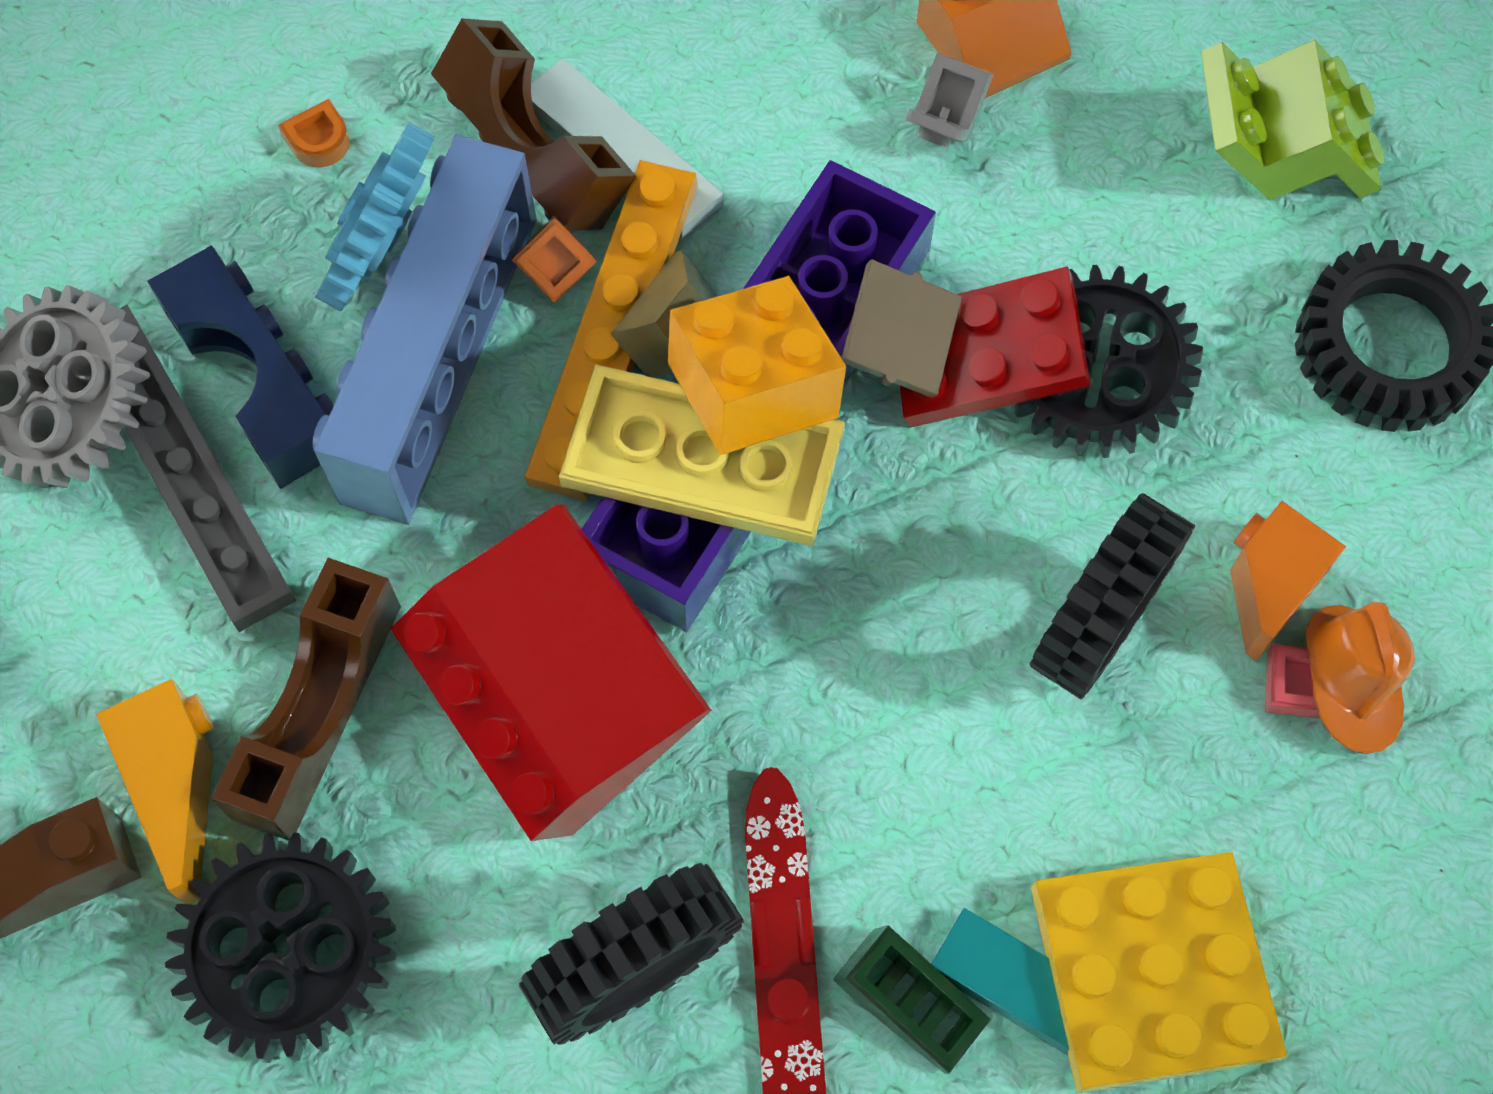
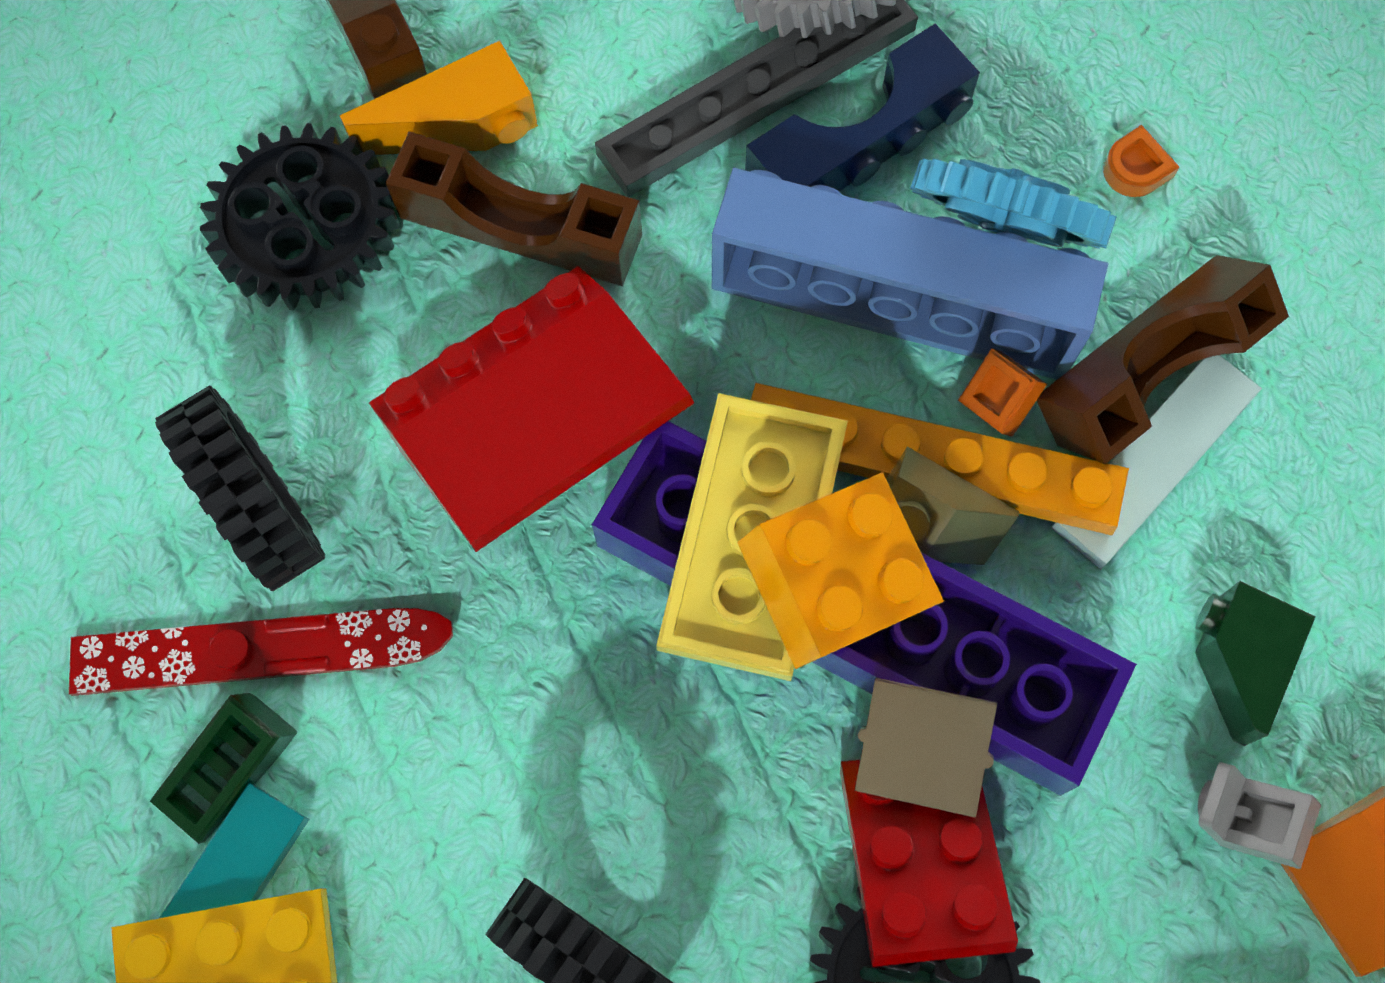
camera: 90 degrees right, 5 degrees up
none -> dark green slope [1195,581,1316,746]

